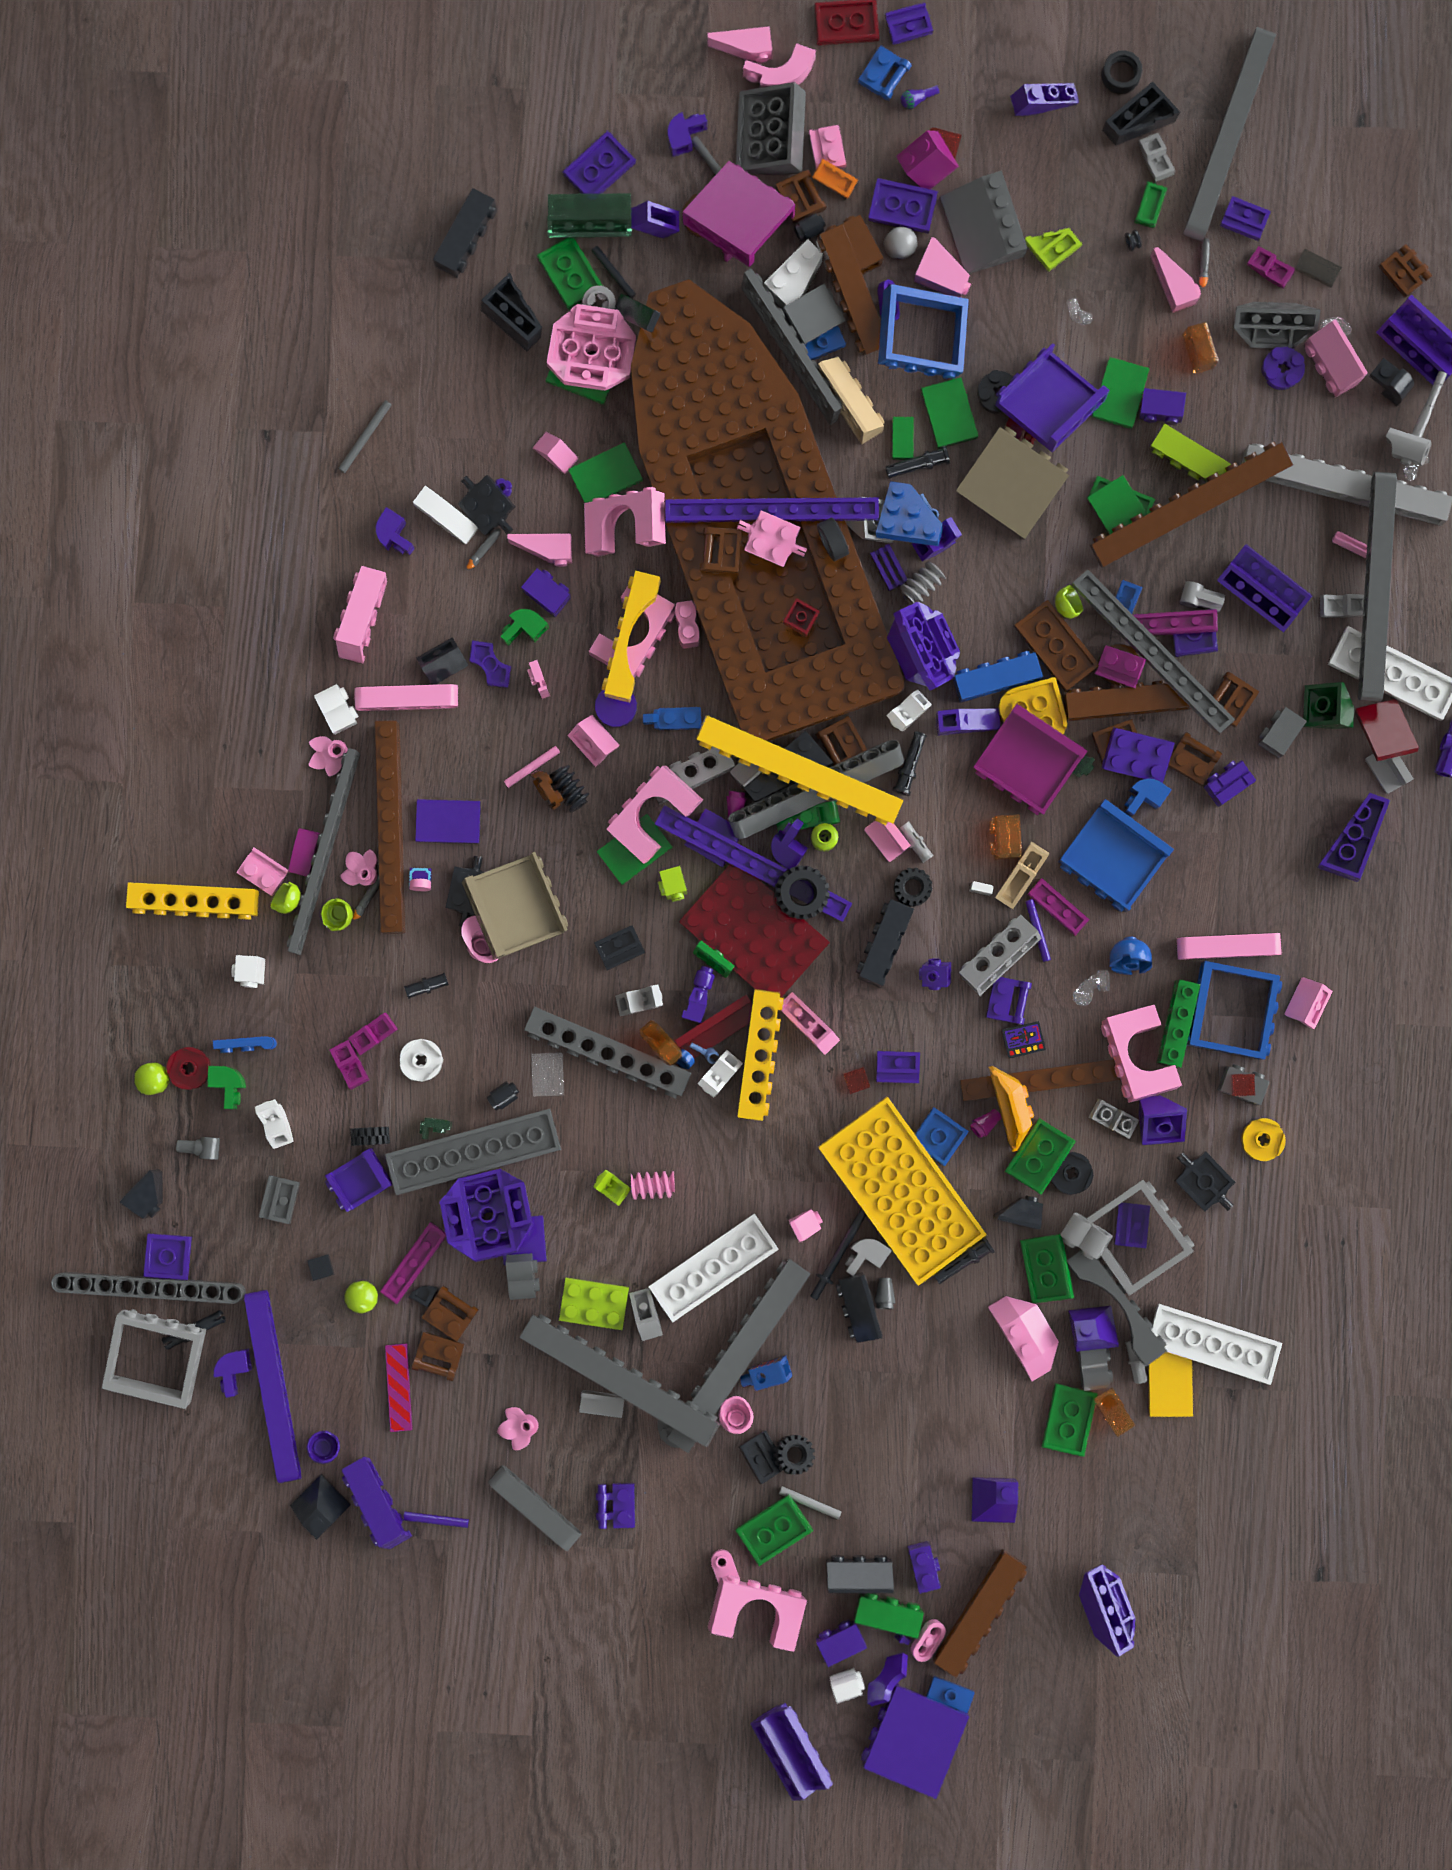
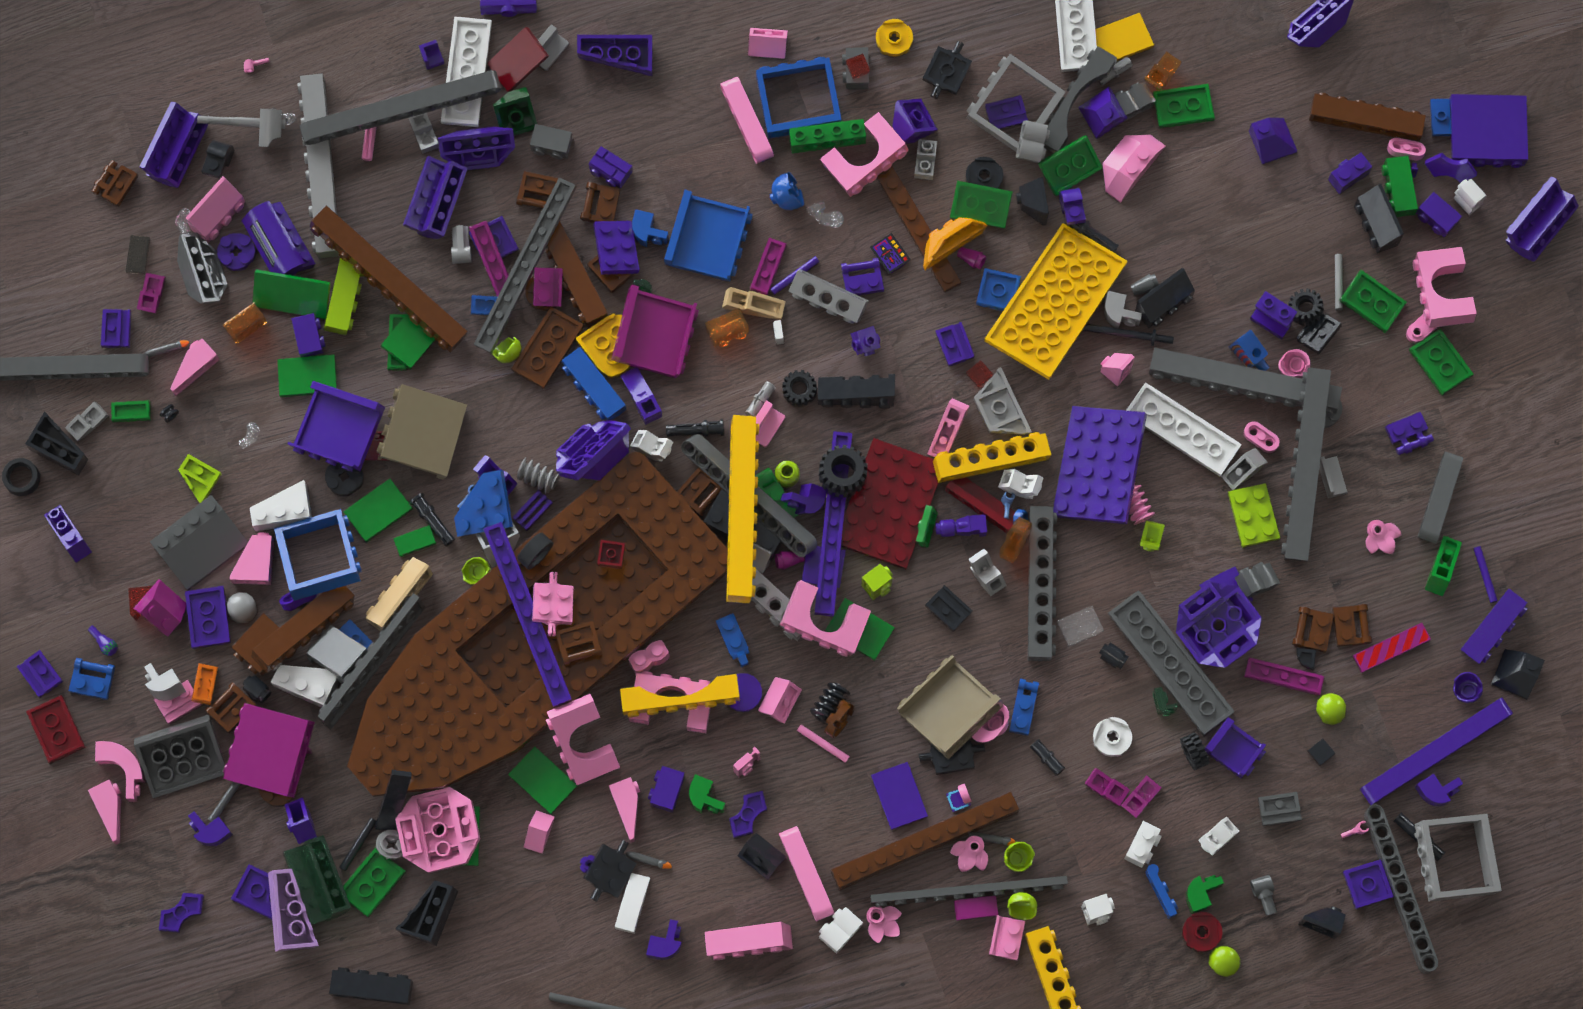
camera: 110 degrees left, 10 degrees down
none -> brick [145,663,186,701]
none -> dark purple tile [159,893,204,933]
none -> dark purple brick [241,201,316,276]
none -> white wedge [250,480,312,532]
none -> green tile [252,269,330,319]
none -> lavender wedge [268,869,319,952]
none -> dark purple panel [419,40,444,70]
none -> dark purple wedge [438,127,515,170]
none -> lime hair [462,557,491,586]
none -> light grey wing [973,367,1032,435]
none -> blue plate [1009,679,1039,736]
none -> dark purple plate [1053,406,1147,524]
none -> dark purple brick [1059,188,1086,225]
none -> white brick [1124,821,1162,868]
none -> bright pink plate [1244,422,1279,453]
none -> dark purple panel [1250,291,1297,340]
none -> bright pink hand [1341,821,1369,839]
none -> green tile [1409,328,1474,396]
none -> green slope [1424,536,1462,597]

